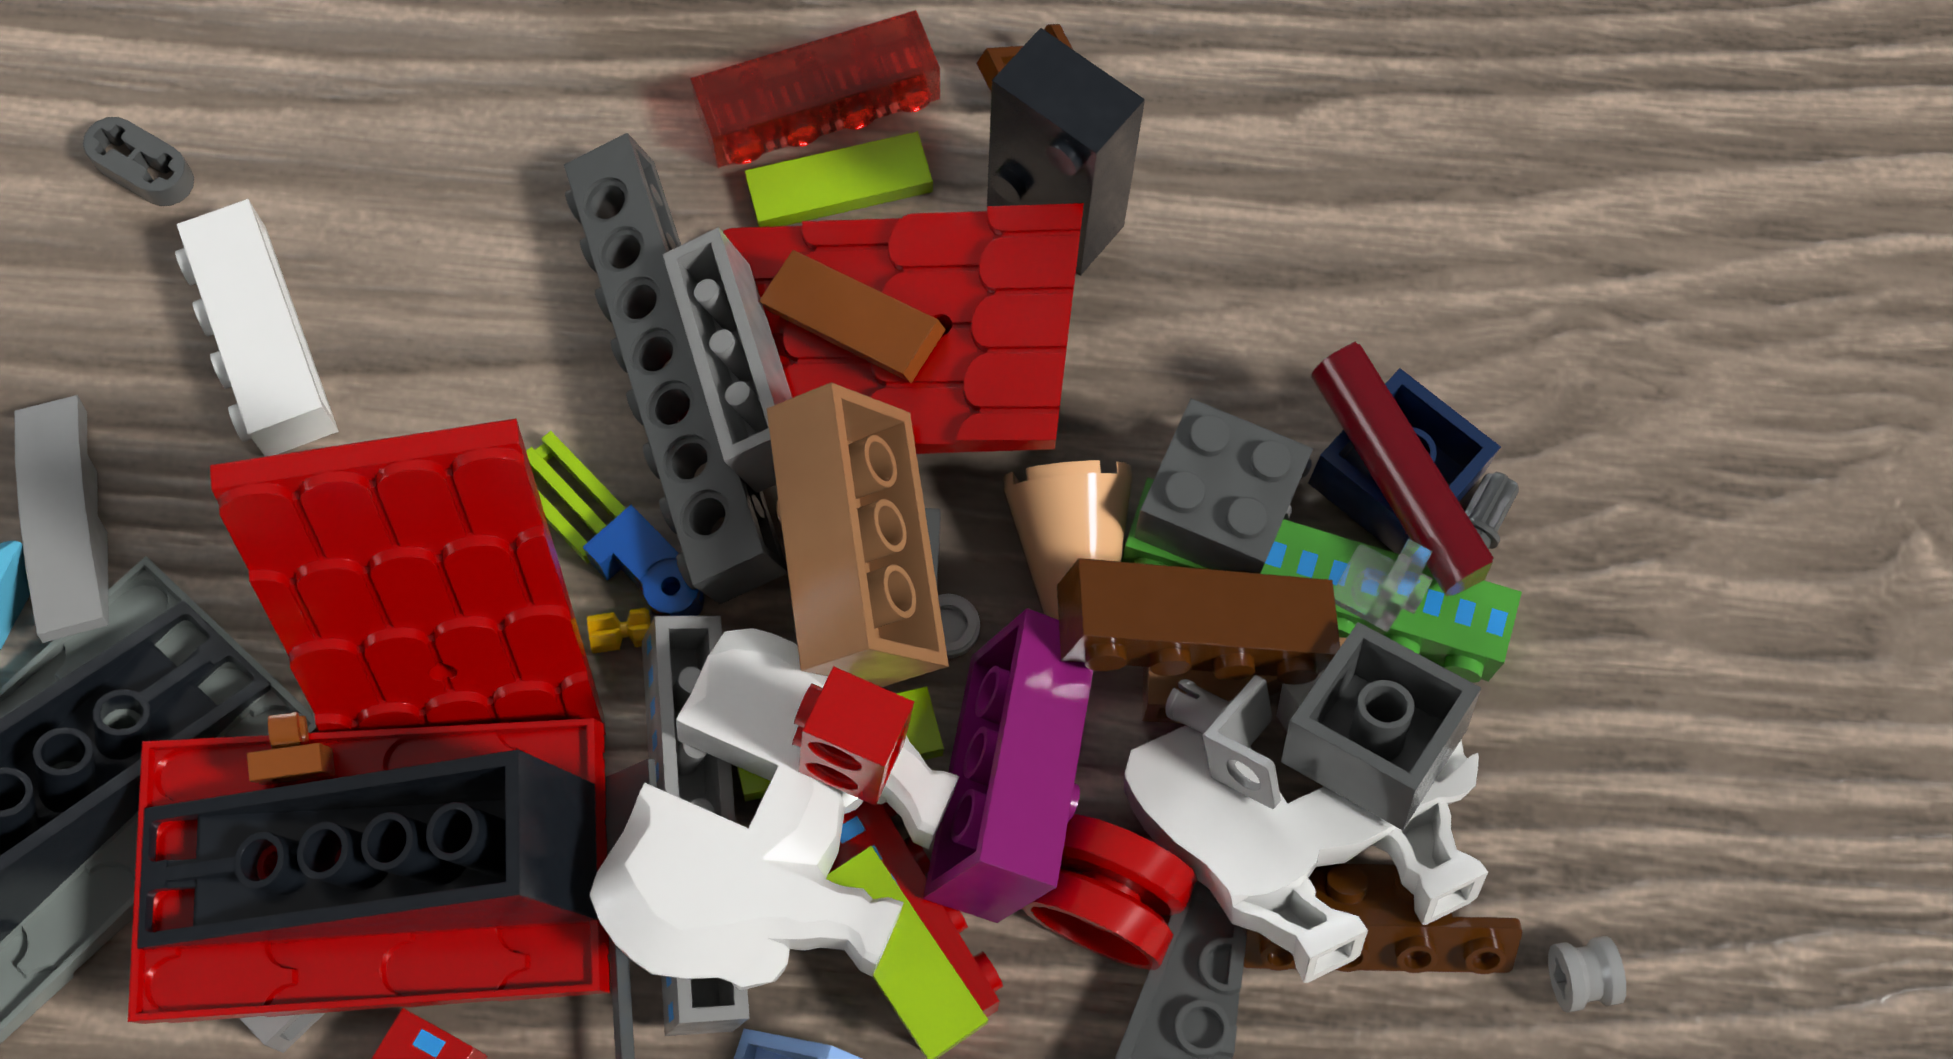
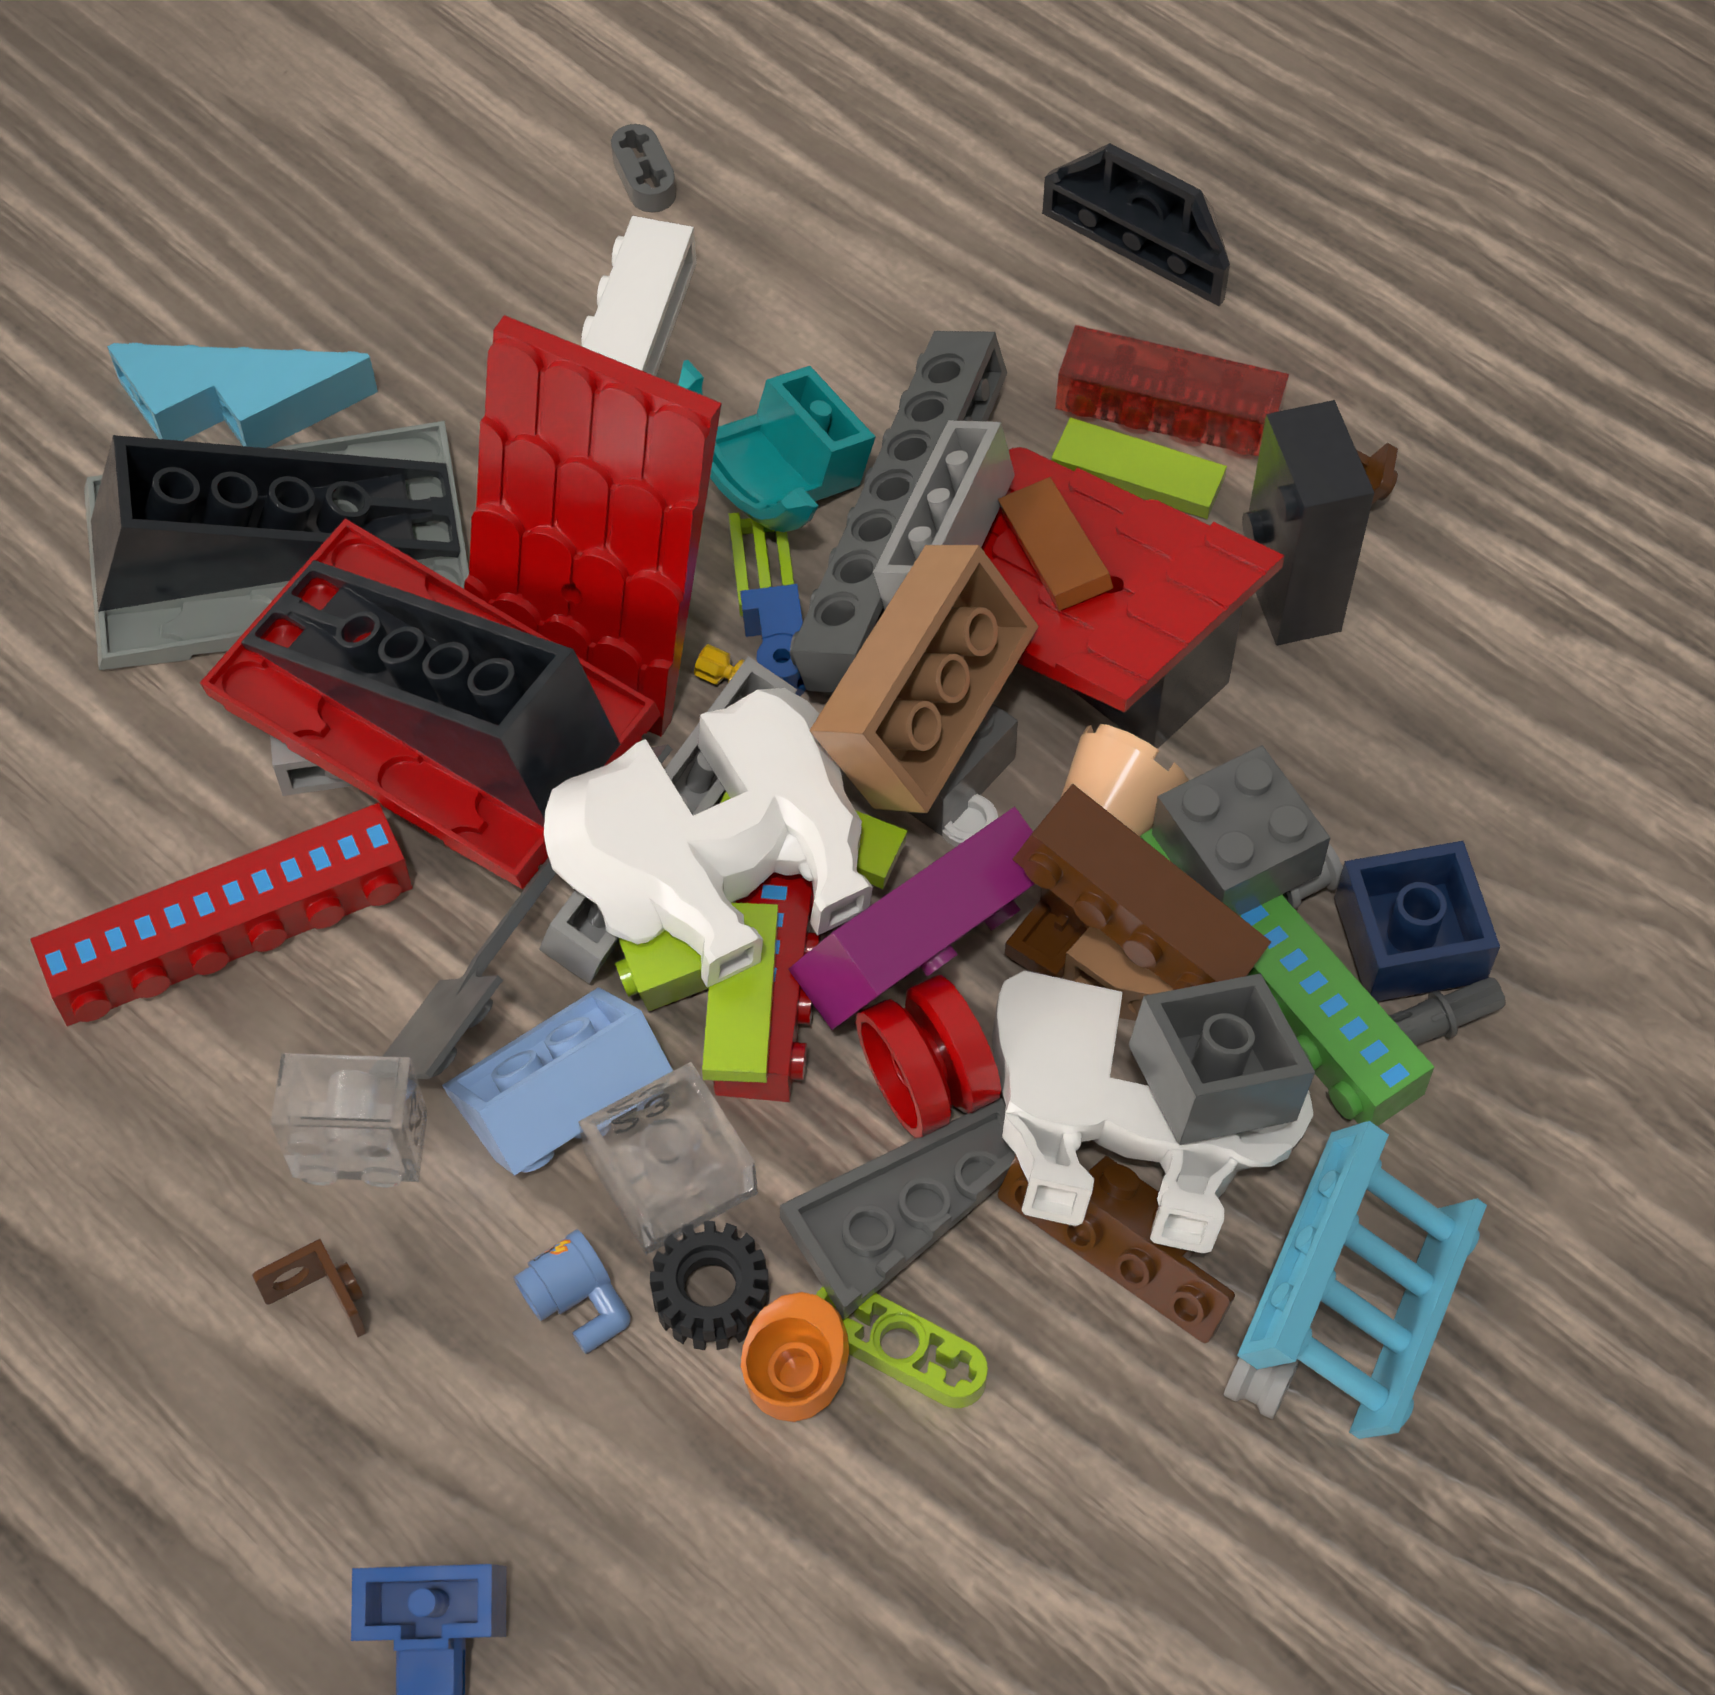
camera: 40 degrees right, 10 degrees down
light grey slope [14,395,109,643] -> none
dark orange tile [247,712,335,785] -> none
red brick [792,666,915,806] -> none
light grey bracket [1165,675,1281,809] -> none
dark red brick [1311,341,1494,596] -> none
clear bracket [1334,539,1433,632] -> none
none -> lime brick [615,929,709,1012]
none -> teal piece [678,359,876,532]
none -> reddish brown bracket [1004,887,1090,978]
none -> medium azure fence [1237,1121,1487,1439]

